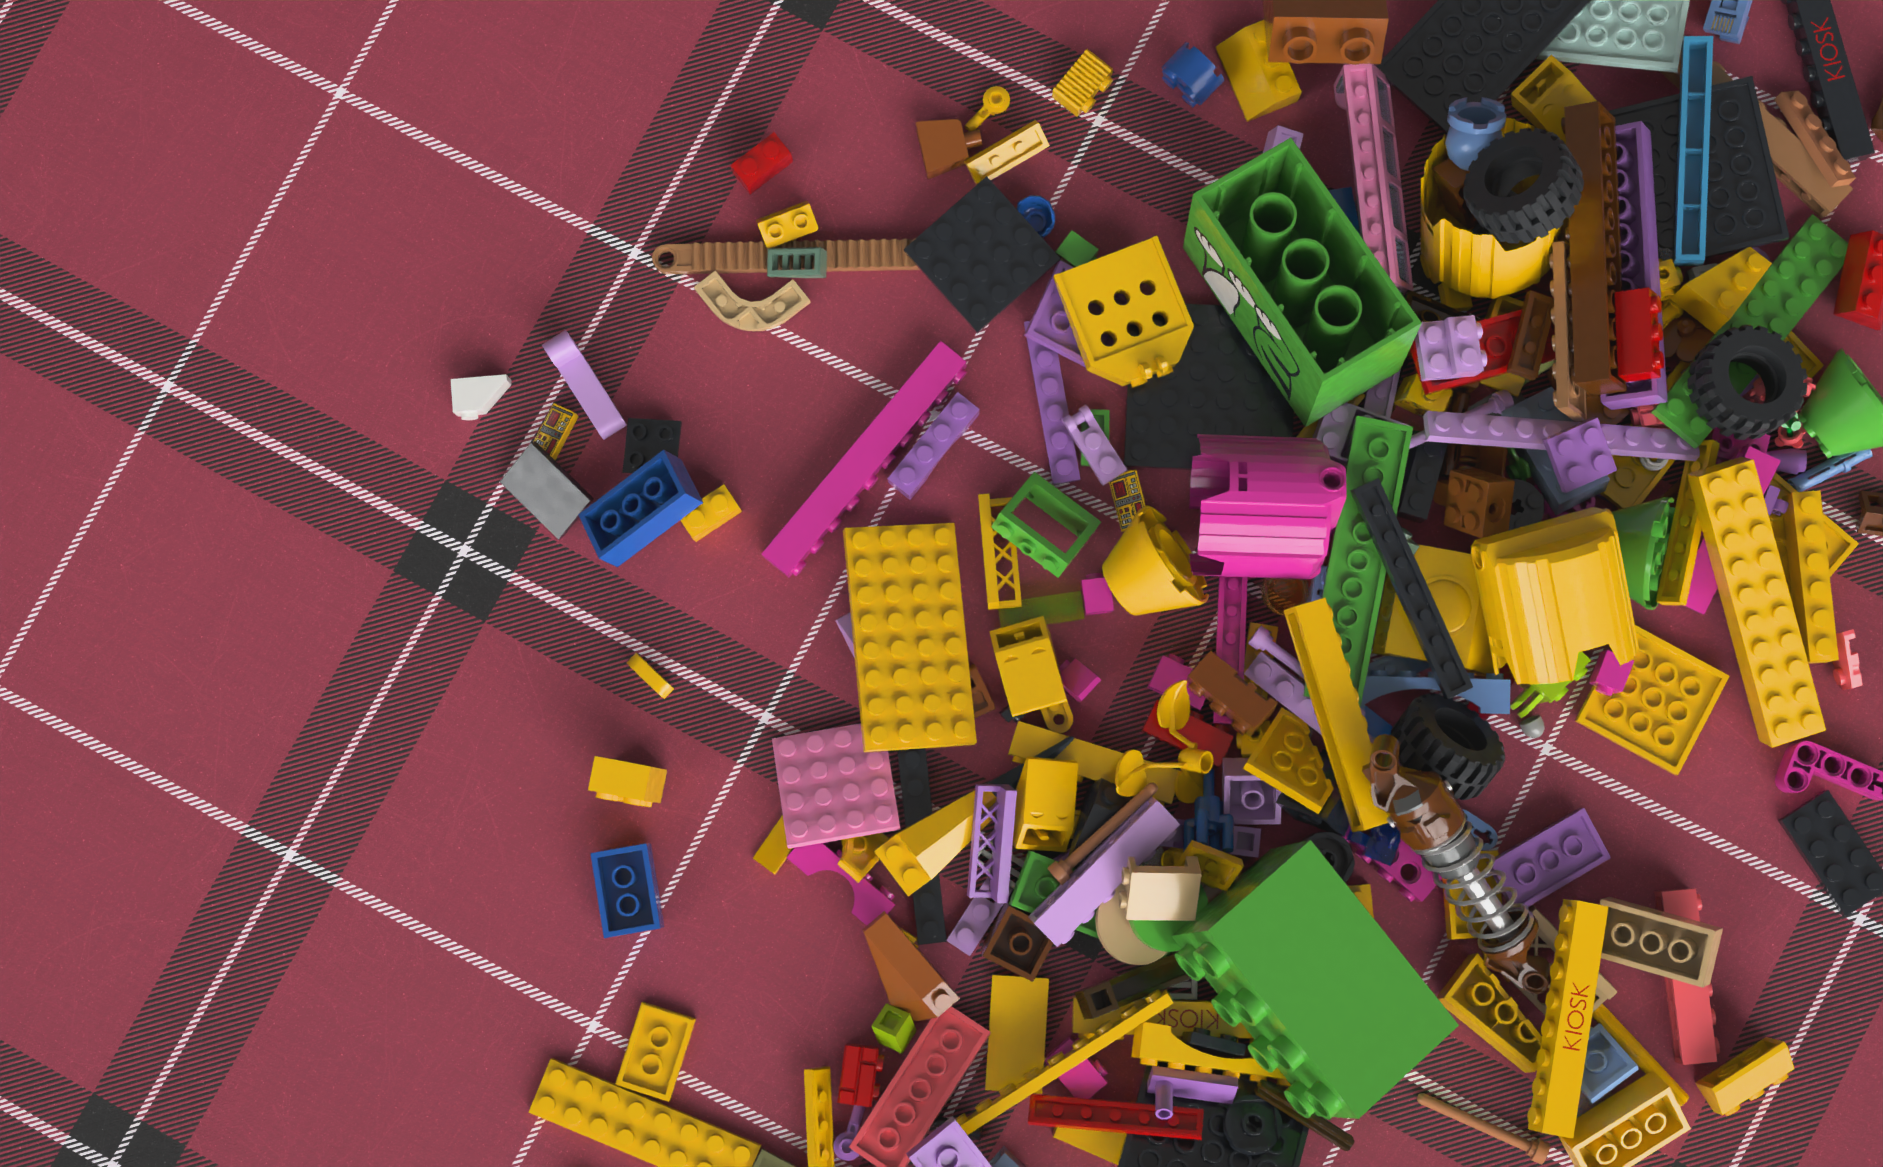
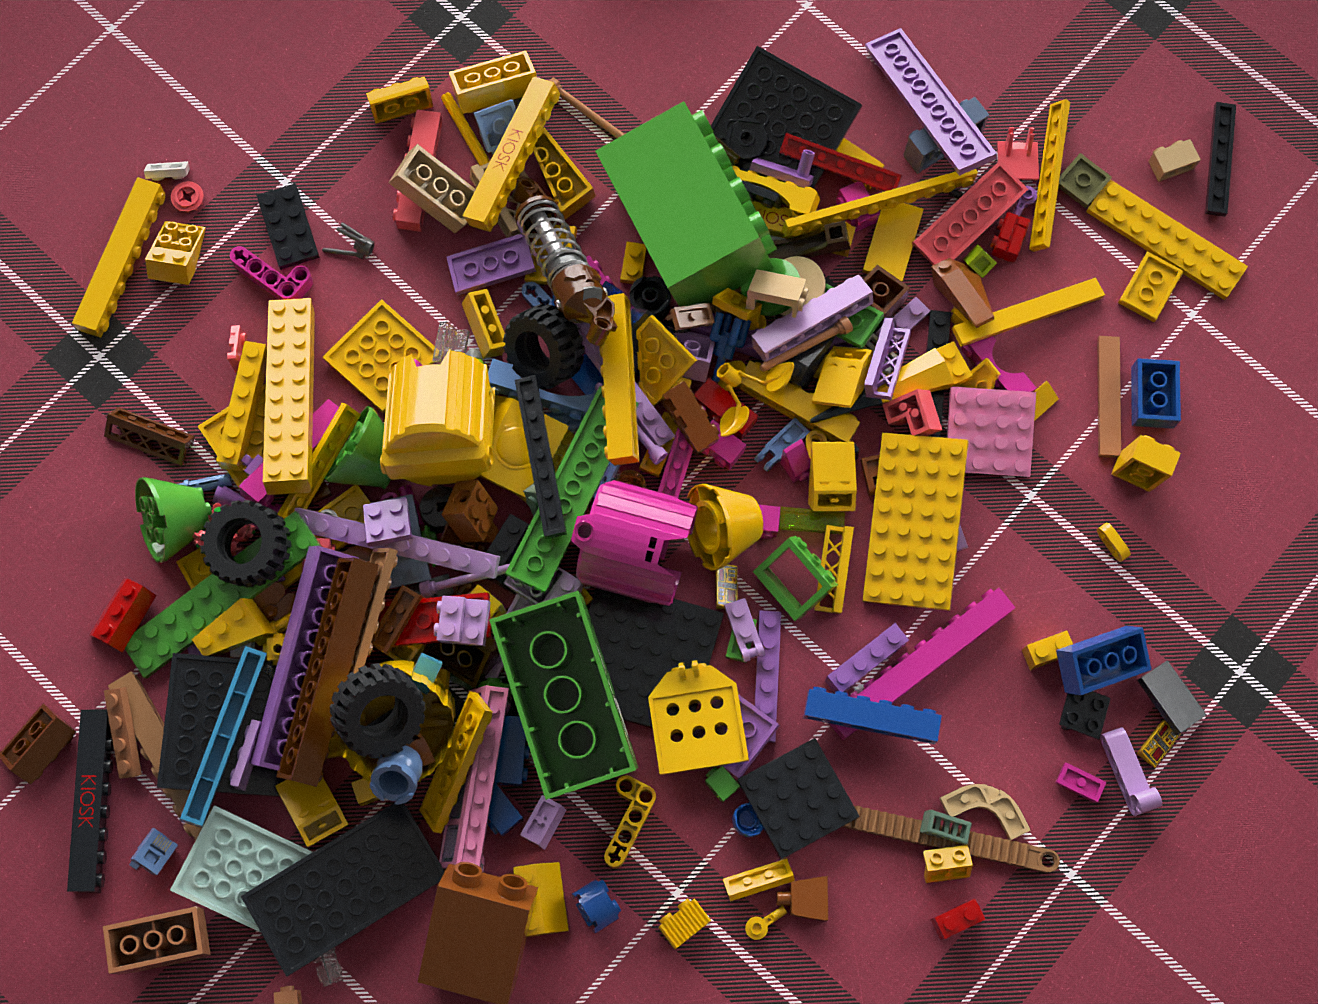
camera: 175 degrees left, 10 degrees down
white slope [451,374,512,420] -> none
red brick [1615,287,1664,382] -> none
none -> lavender plate [230,720,261,791]
none -> dark grey plant [322,222,375,259]
none -> medium azure brick [409,652,442,695]
none -> yellow plate [419,691,493,833]
none -> clear bracket [432,321,470,365]
none -> yellow brick [462,289,505,359]
none -> blue brick [487,783,524,837]
none -> yellow beam [604,775,656,869]
none -> nougat piece [662,303,715,333]
none -> medium blue hinge [754,418,810,472]
none -> blue brick [803,687,942,744]
none -> coral brick [883,389,942,436]
none -> yellow tile [952,278,1105,347]
none -> dark pink plate [1055,762,1106,803]
none -> nougat tile [1097,336,1121,458]

